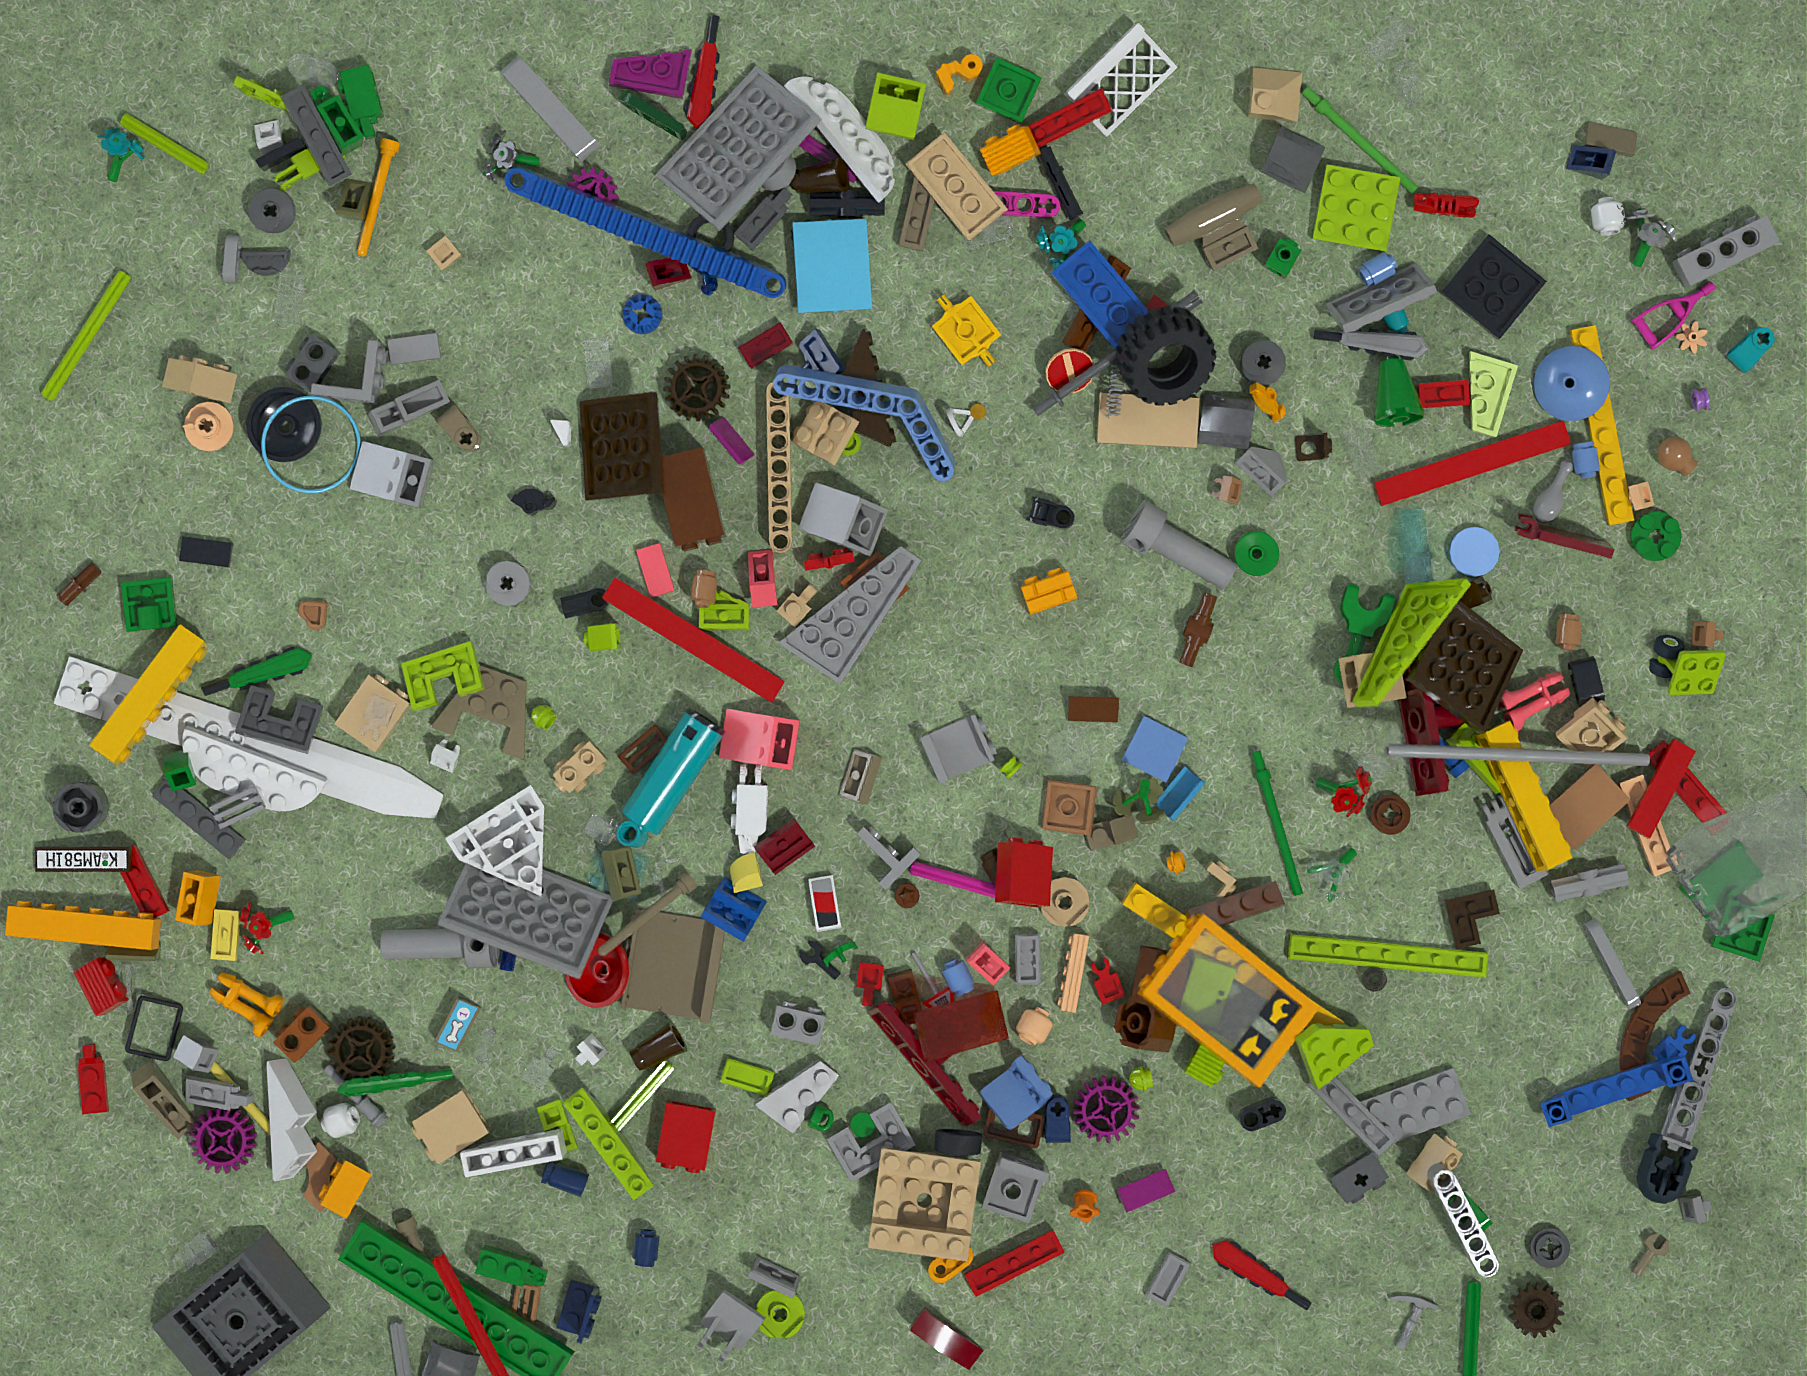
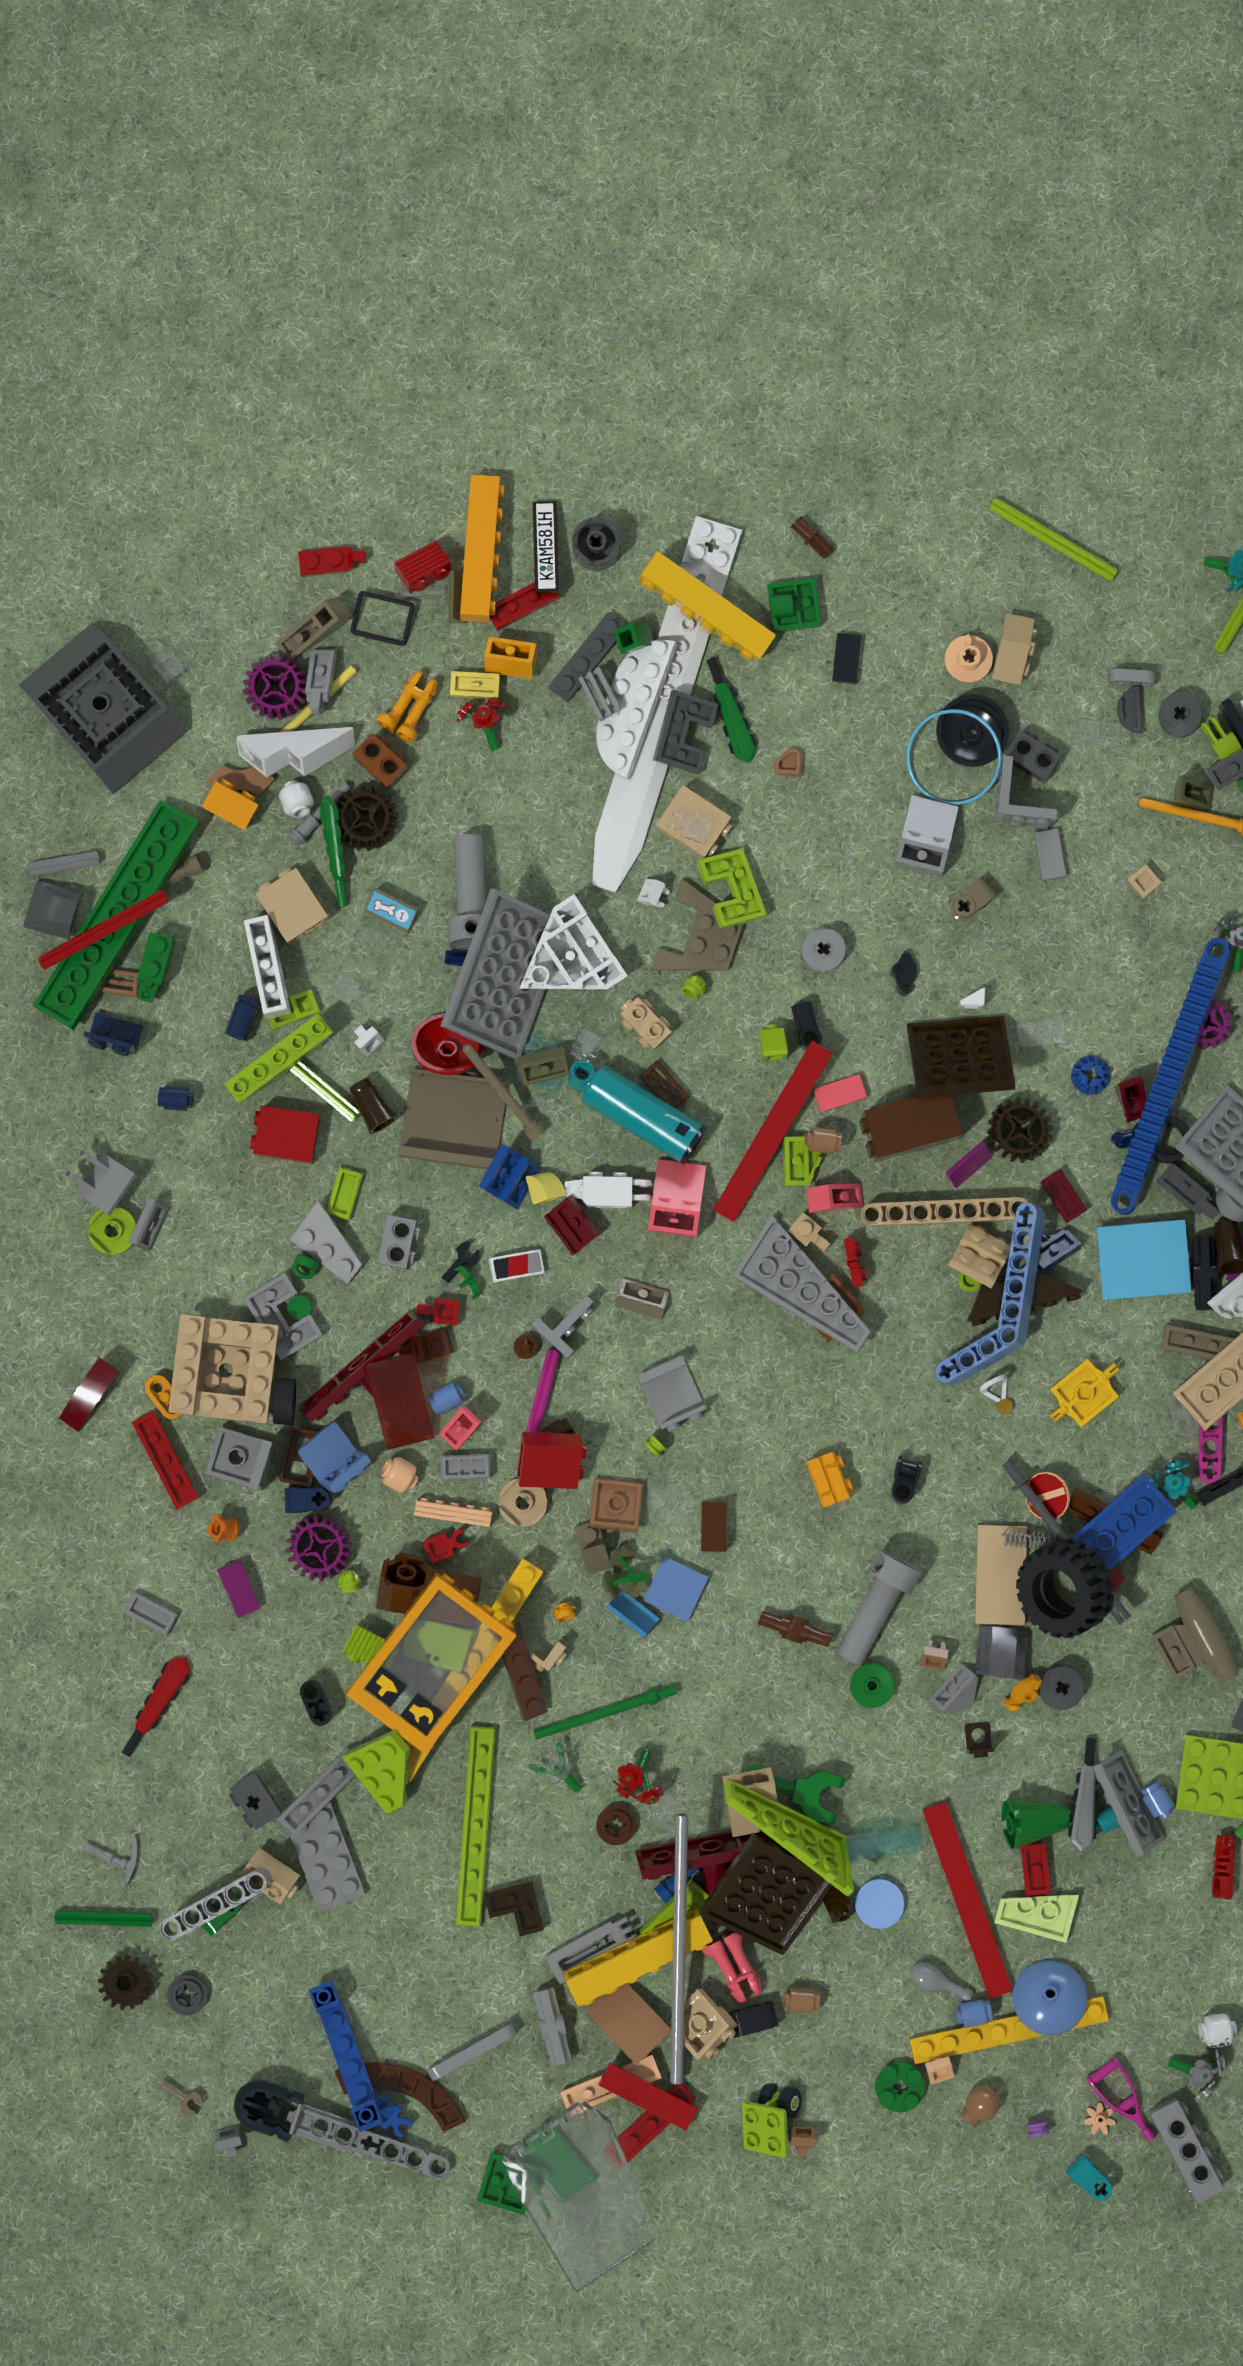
camera: 95 degrees right, 5 degrees down
light grey brick [173,1035,219,1073] -> none
light grey slope [368,380,450,437] -> none
light grey slope [798,482,888,557] -> none
piece [912,952,956,1025] -> none
green brick [1263,237,1302,279] -> none
clear smoke plate [1362,967,1387,992] -> none
black plate [1441,234,1547,340] -> none
dark red tile [1514,513,1615,559] -> none

